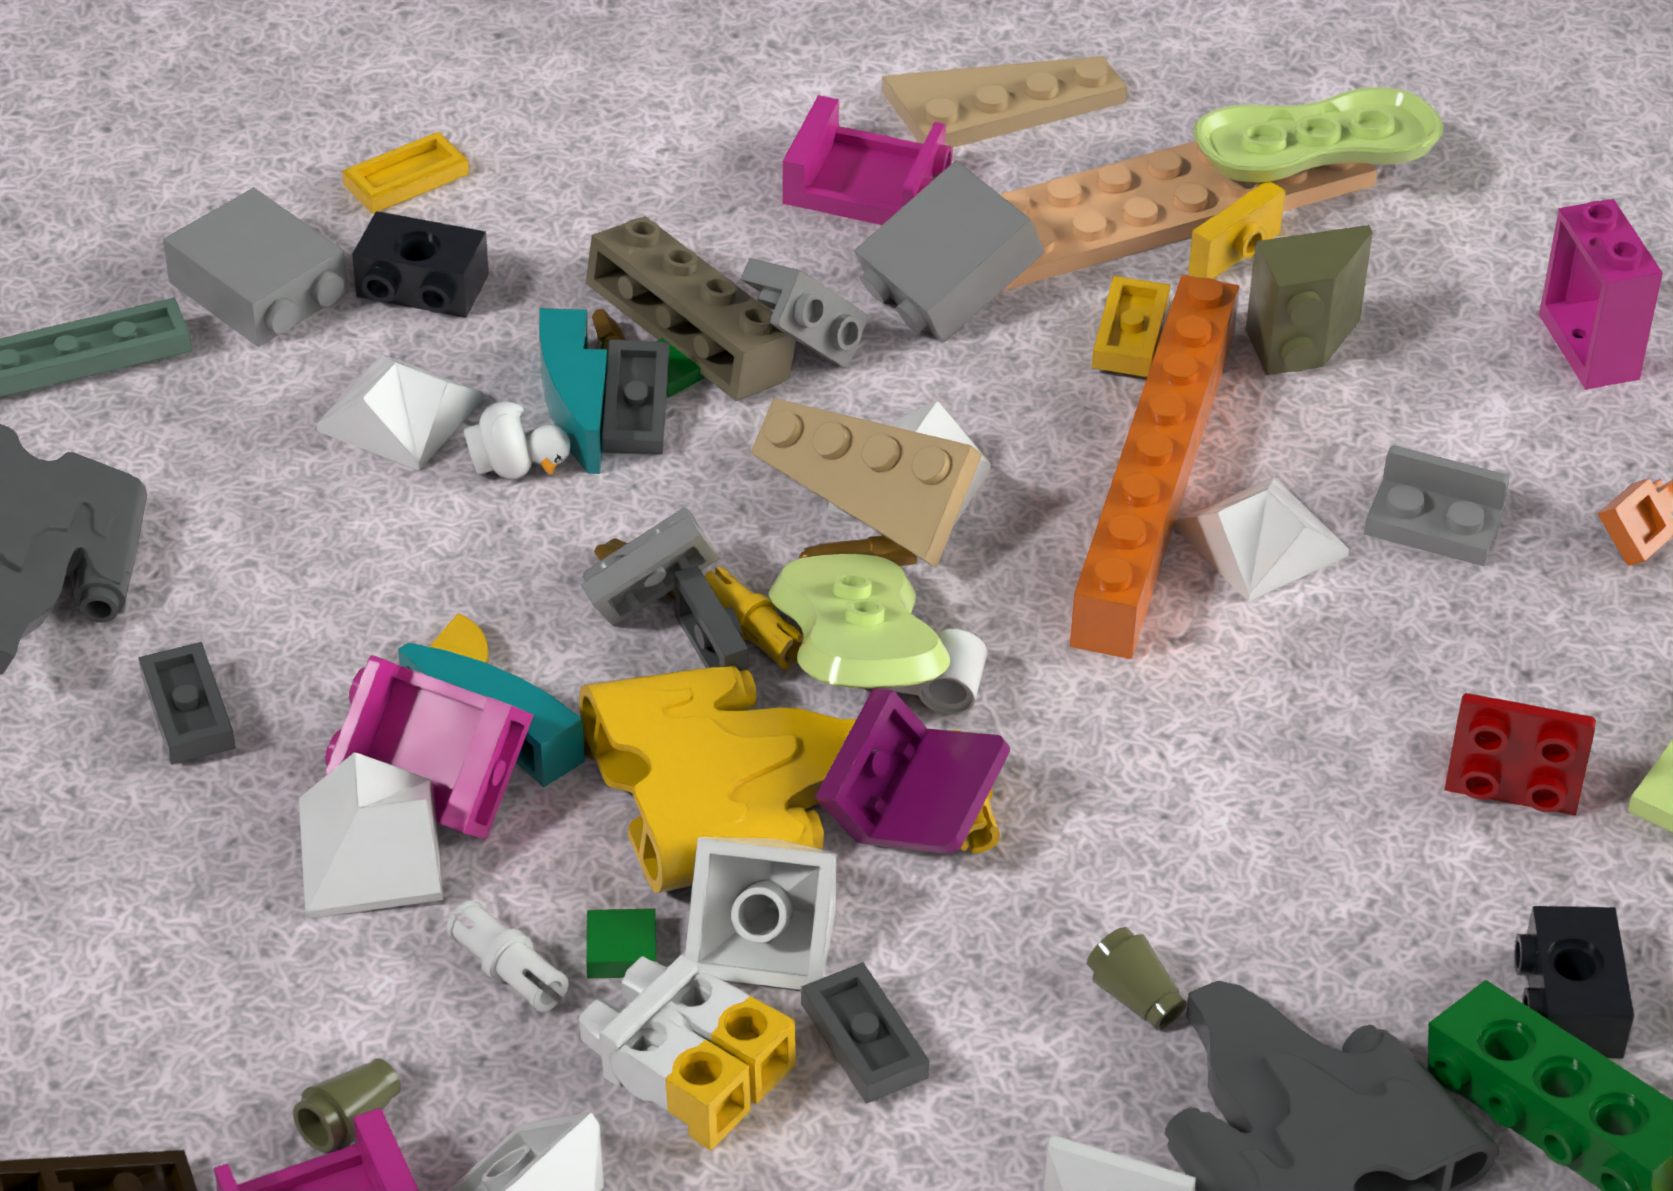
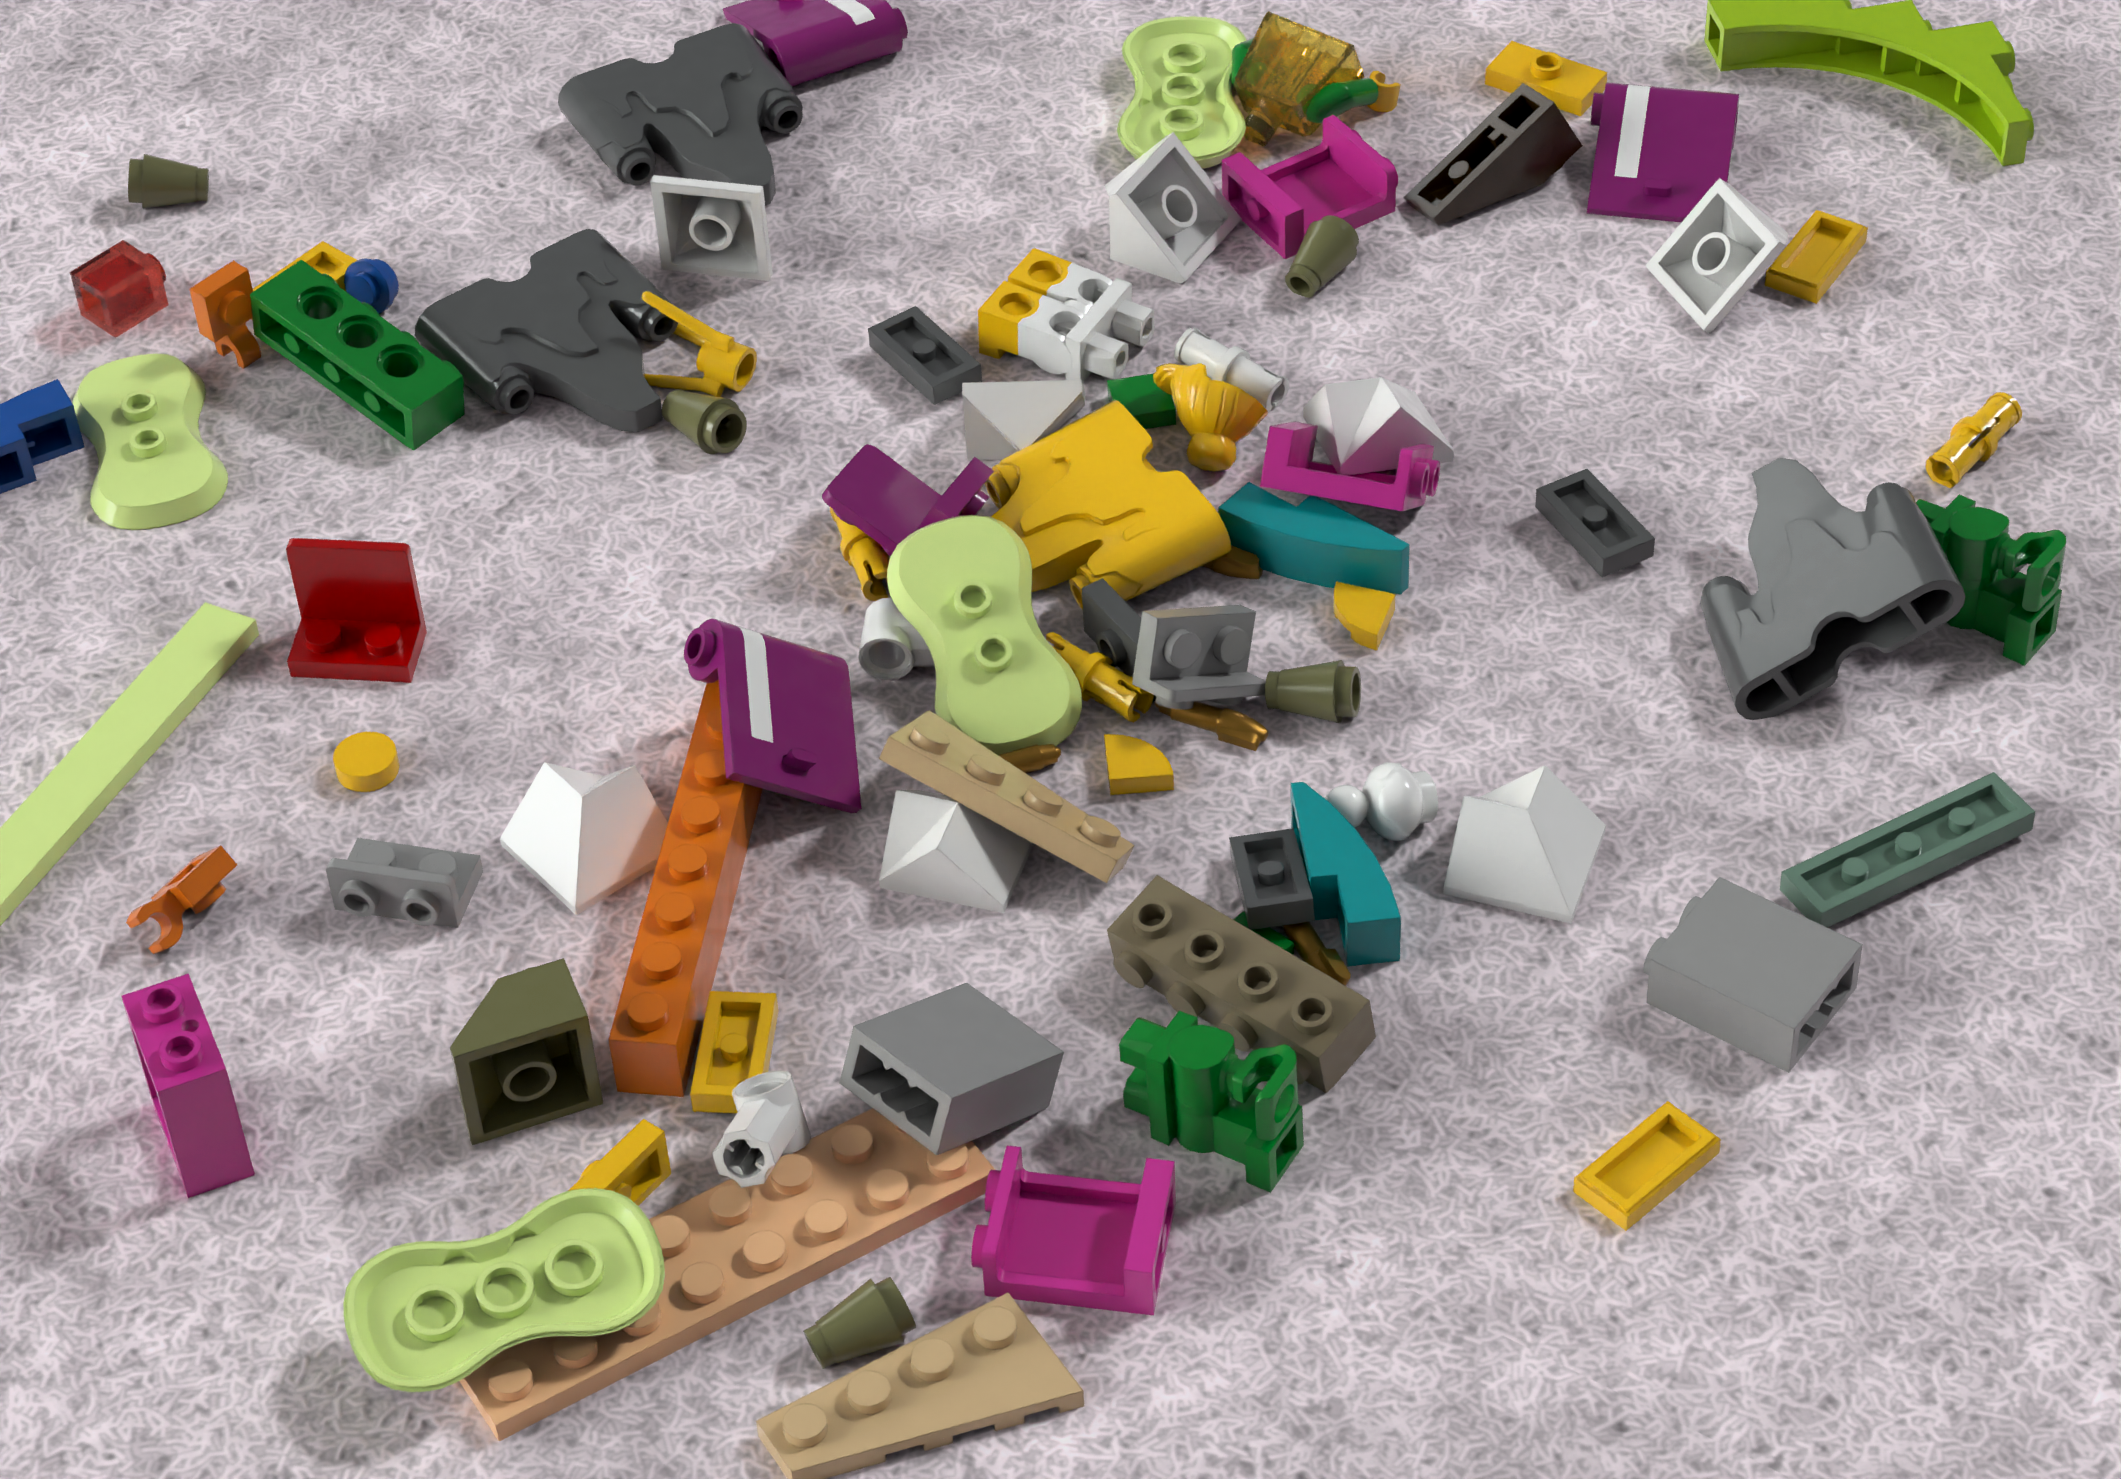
camera: 175 degrees right, 0 degrees up
black brick [352,211,489,318] -> none
light grey bracket [740,258,870,368] -> none
black brick [1514,906,1634,1059] -> none
none -> yellow tile [333,732,400,792]
none -> yellow plant [642,291,757,397]
none -> magenta door [684,619,862,813]
none -> white piece [712,1070,811,1188]
none -> olive cone [803,1277,916,1369]
none -> yellow tile [1104,734,1174,795]
none -> green hips [1119,1010,1304,1193]
none -> yellow hair [1153,363,1268,471]
none -> olive cone [1265,660,1361,723]

